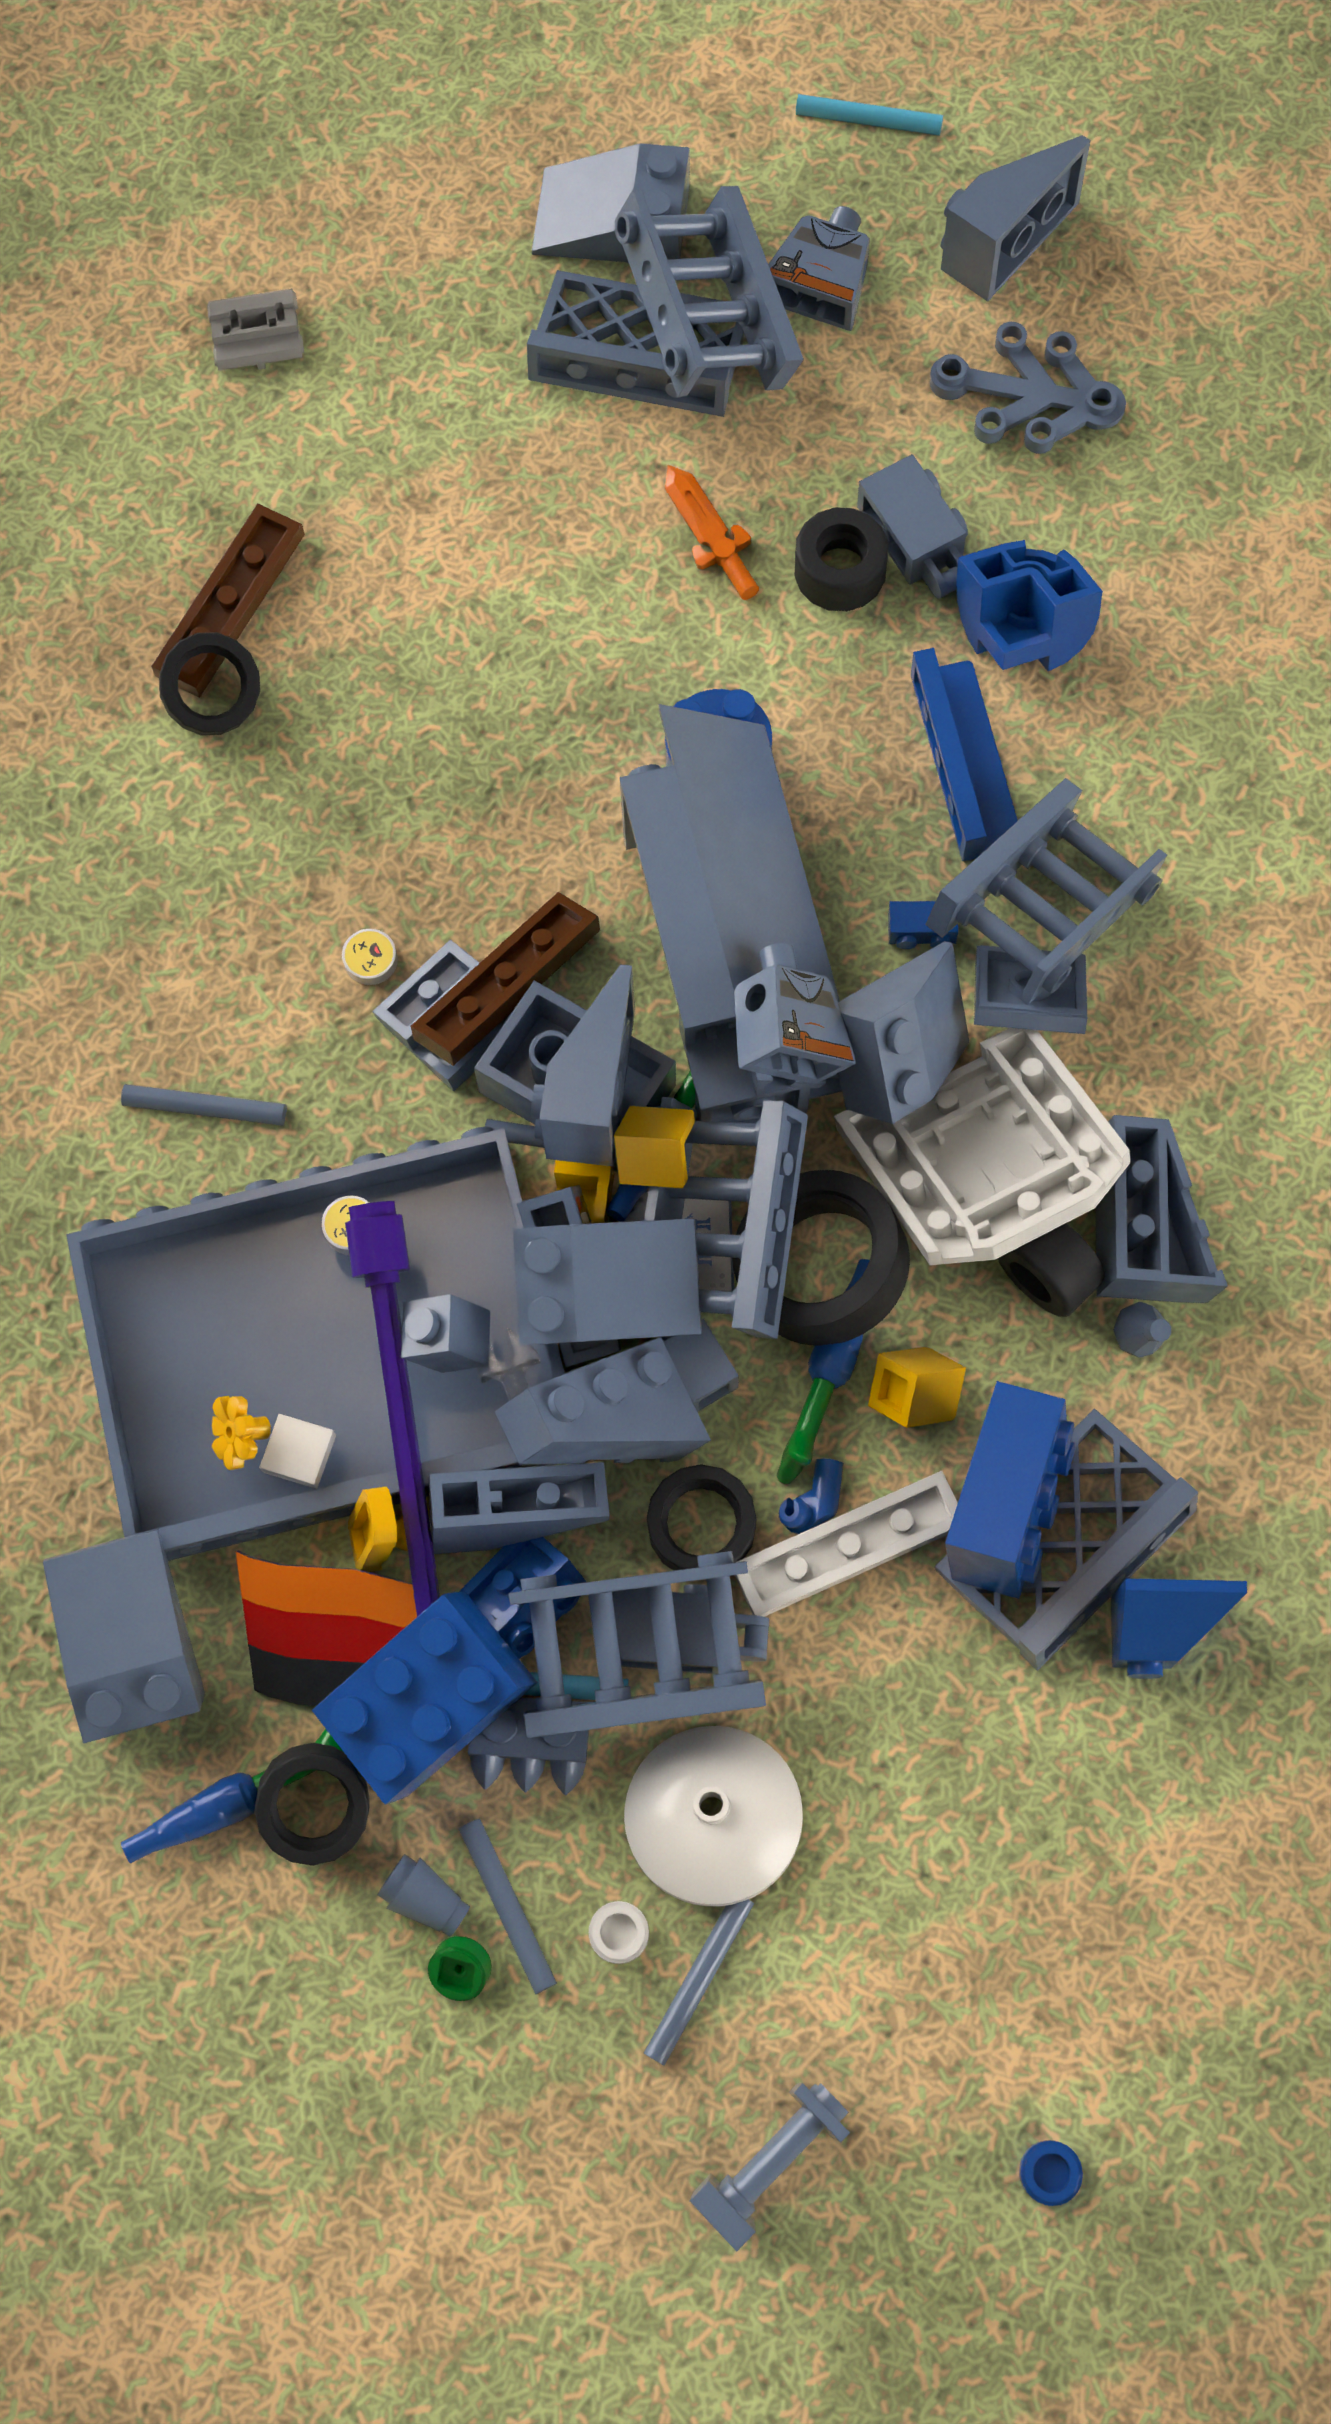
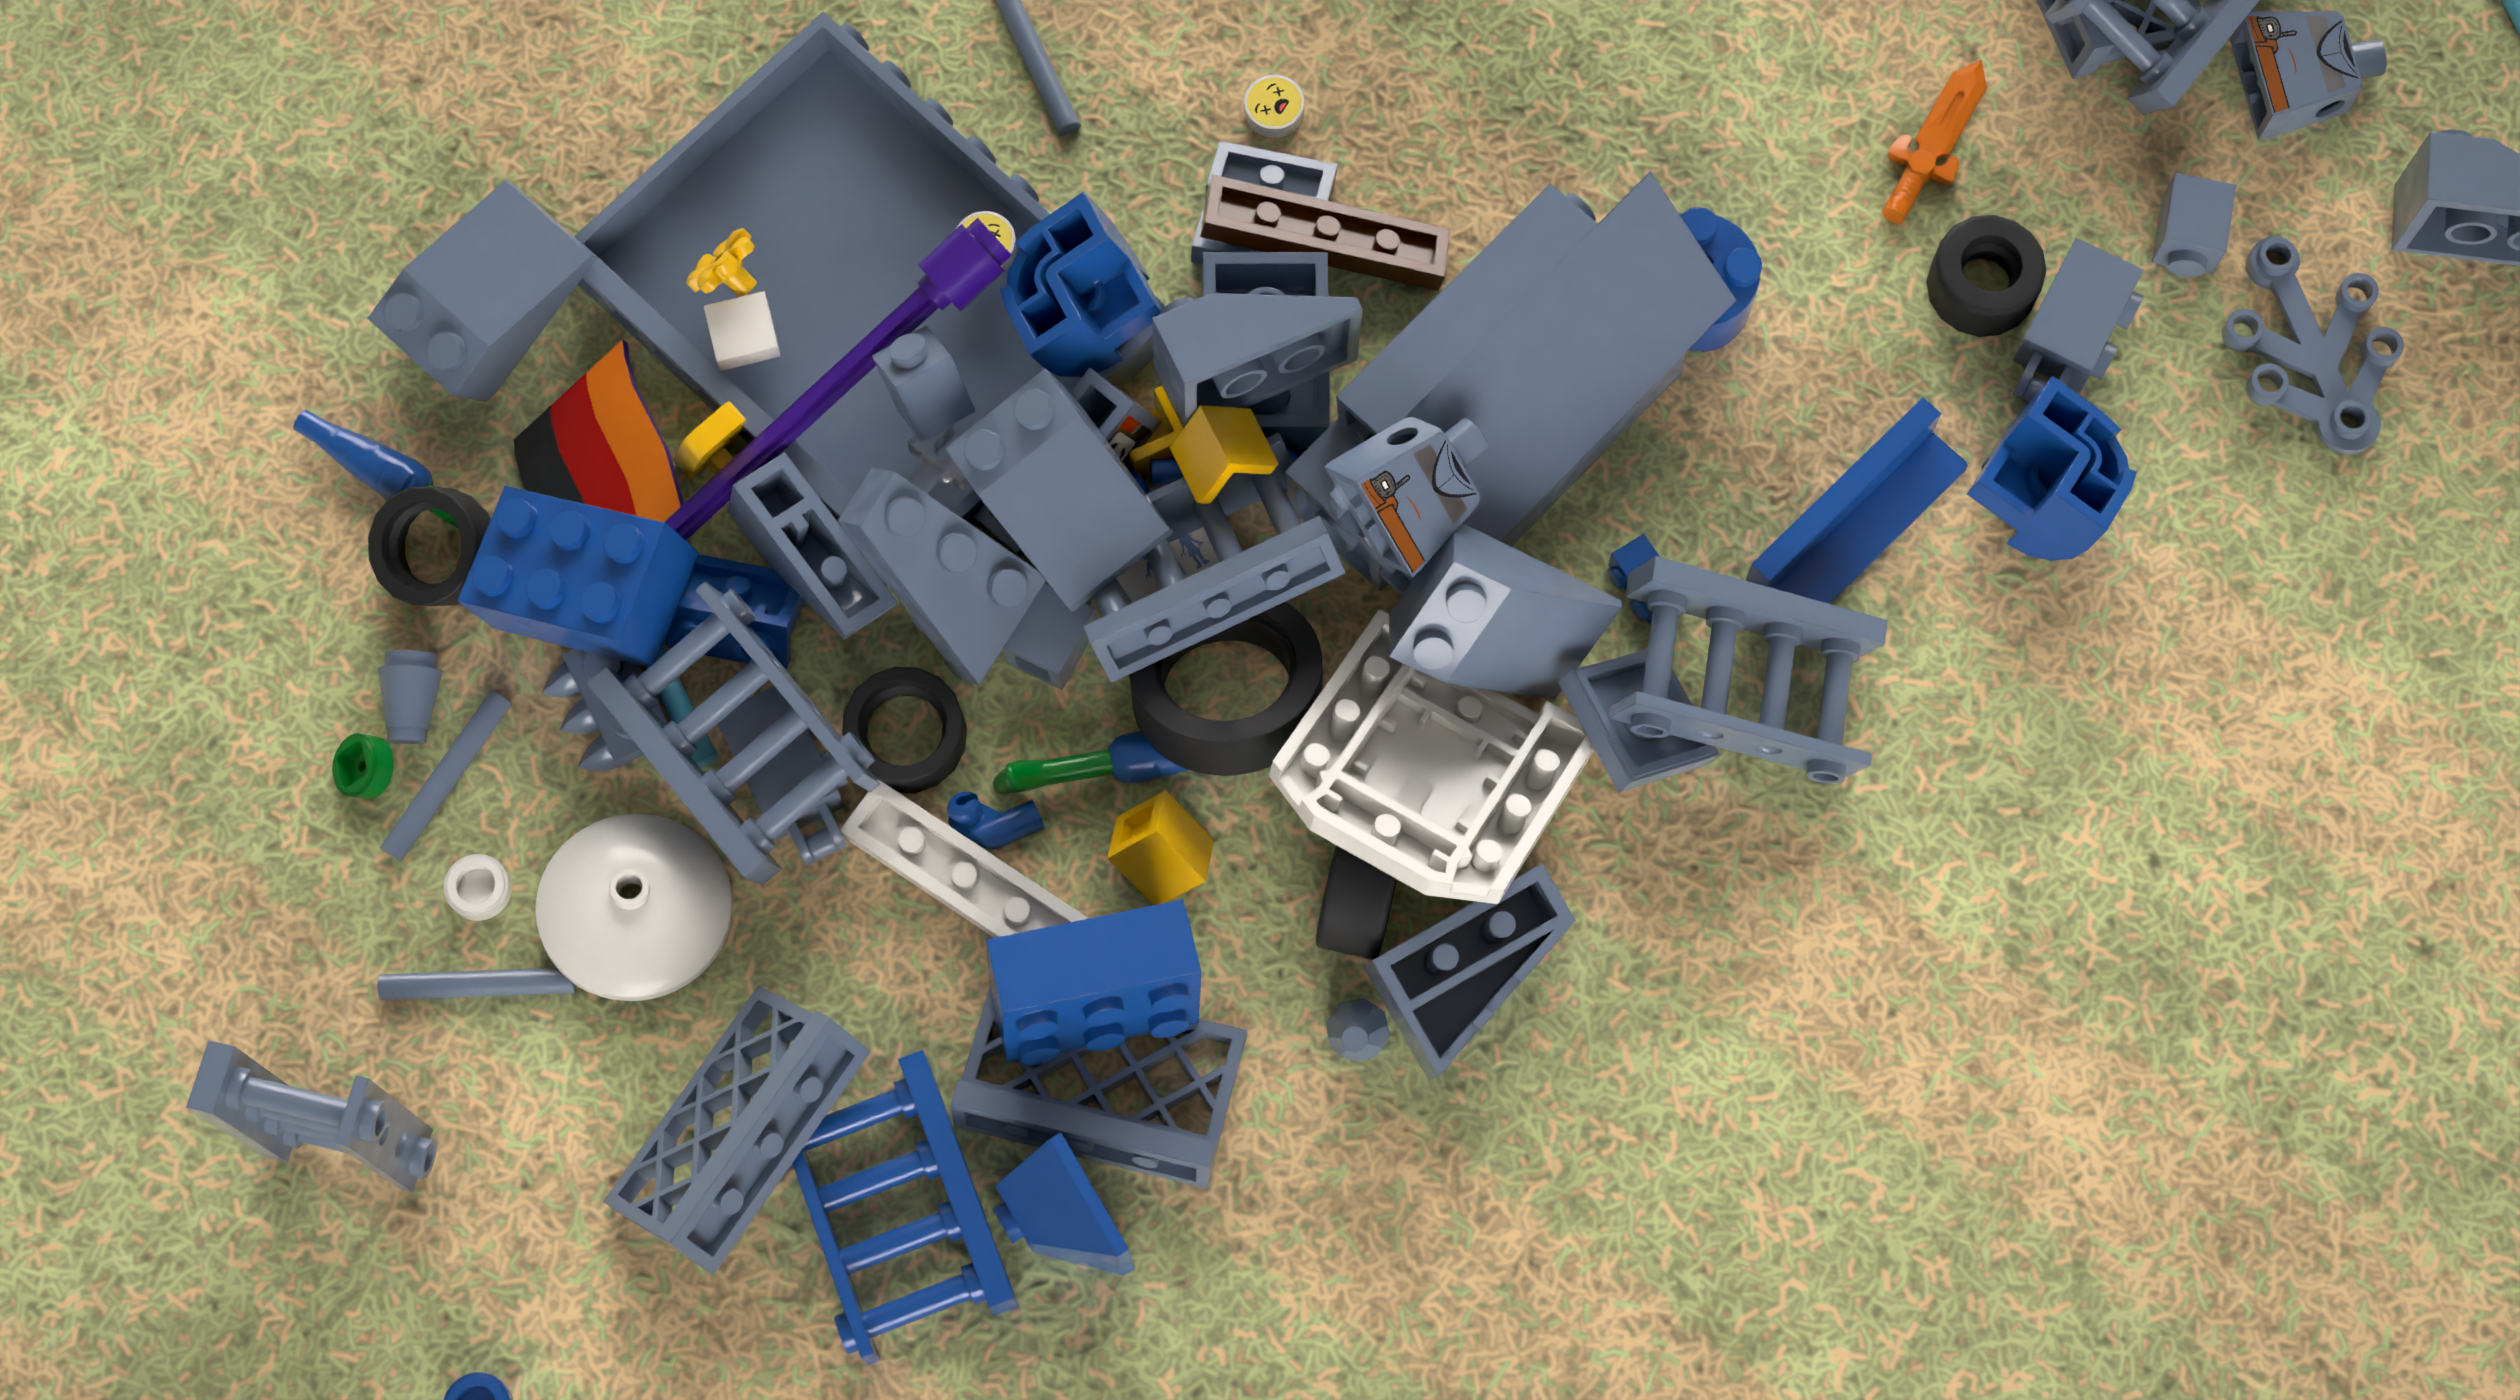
camera: 55 degrees right, 0 degrees up
none -> sand blue fence [603,985,871,1275]
none -> blue fence [792,1050,1019,1365]
none -> blue brick [1000,191,1162,377]
none -> sand blue brick [2152,173,2236,277]

